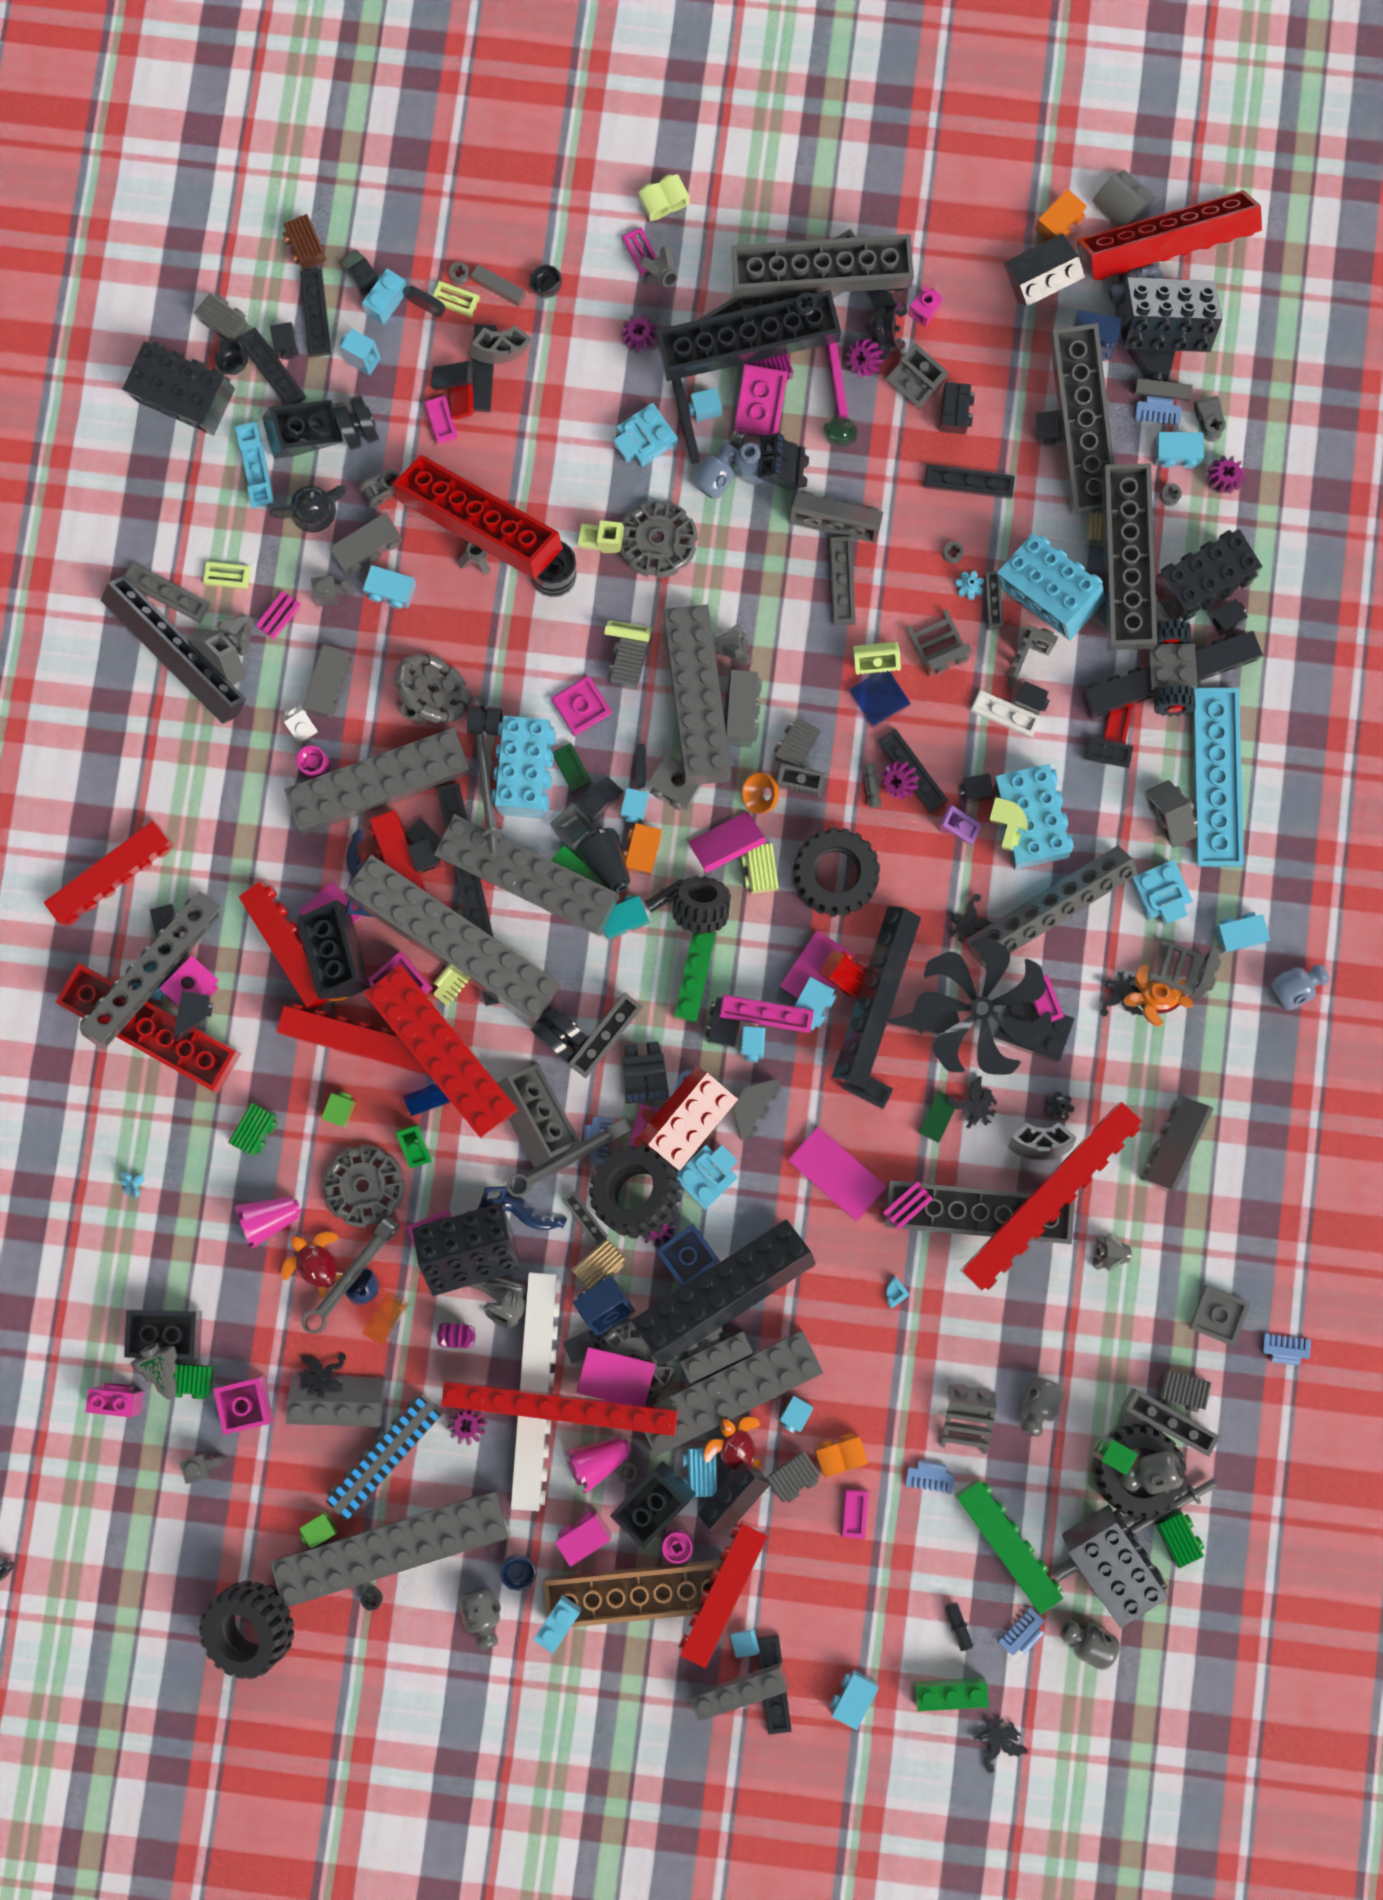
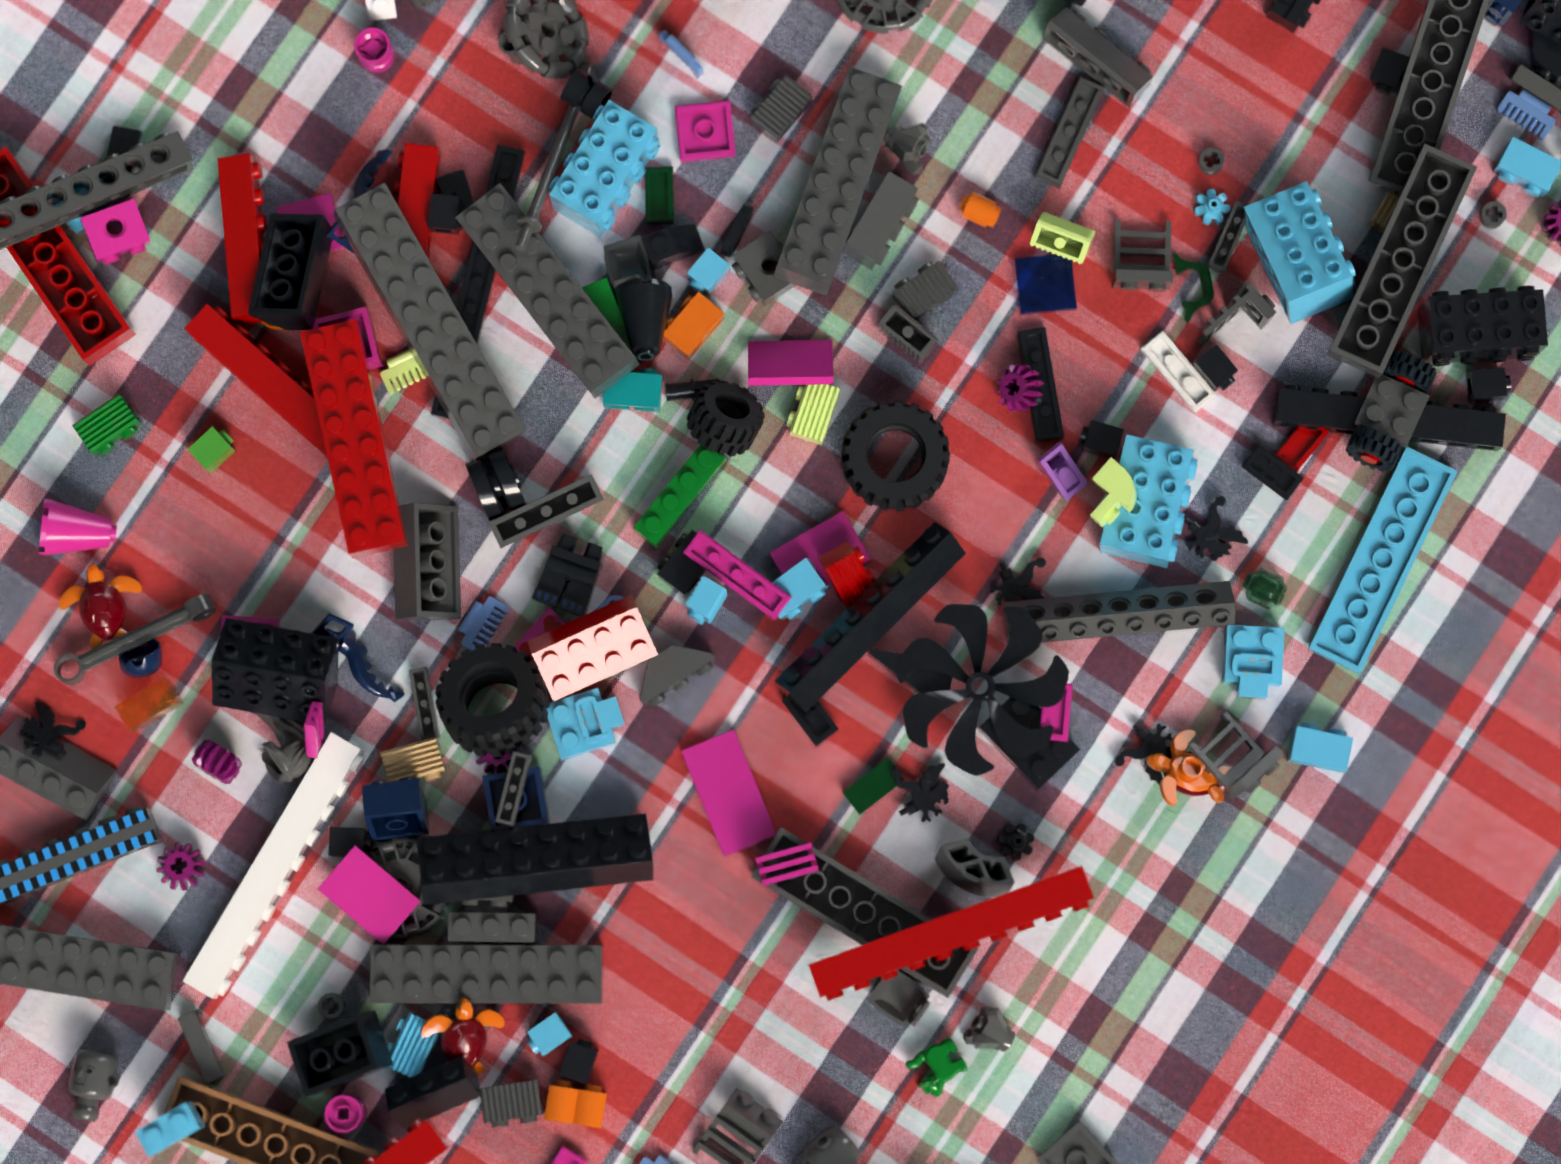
camera: 25 degrees right, 0 degrees up
red brick [43,821,174,926] -> none
black slope [173,991,214,1041] -> none
dark grey brick [284,728,472,835] -> none
dark grey plate [322,1144,405,1227] -> none
green slope [395,1124,432,1169] -> none
clear blue tile [403,1084,451,1116] -> none
red brick [441,1380,679,1436] -> none
dark blue hair [500,1554,537,1591] -> none
dark grey piece [506,1118,632,1197] -> none
dark pink brick [555,1510,612,1567] -> none
dark pink cone [564,1436,631,1494] -> none
yellowish green tile [604,620,652,642] -> none
orange piece [742,773,779,814] -> none
dark grey axle [863,764,882,808] -> none
medium azure tile [886,1276,910,1309] -> none
black tile [924,464,1015,499] -> none
dark grey slope [1141,1097,1214,1192] -> none
dark grey brick [1145,780,1198,848] -> none
sand blue piece [1271,964,1330,1011] -> none
none -> dark grey piece [178,1011,225,1084]
none -> dark pink tile [304,701,325,759]
none -> dark grey piece [495,751,532,826]
none -> black brick [559,1038,599,1084]
none -> medium blue piece [658,30,704,79]
none -> dark grey piece [867,971,930,1027]
none -> green animal [906,1037,968,1097]
none -> orange brick [959,191,1002,228]
none -> dark green helmet [1172,253,1214,323]
none -> black piece [1184,496,1248,561]
none -> clear green head [1243,567,1287,609]

